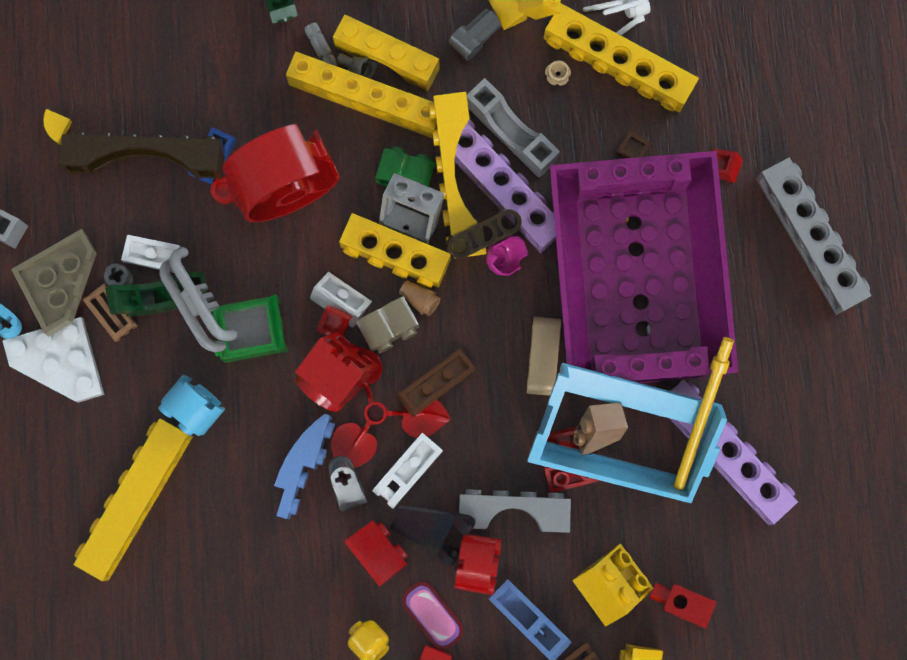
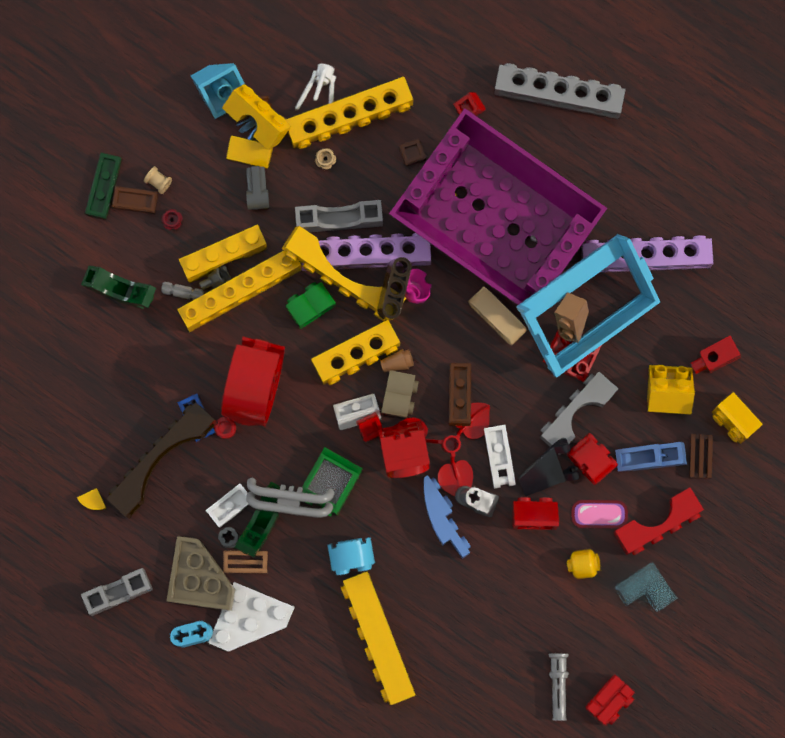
camera: 50 degrees left, 0 degrees up
light grey window [379,173,444,245] -> none
yellow bar [673,337,734,490] -> none

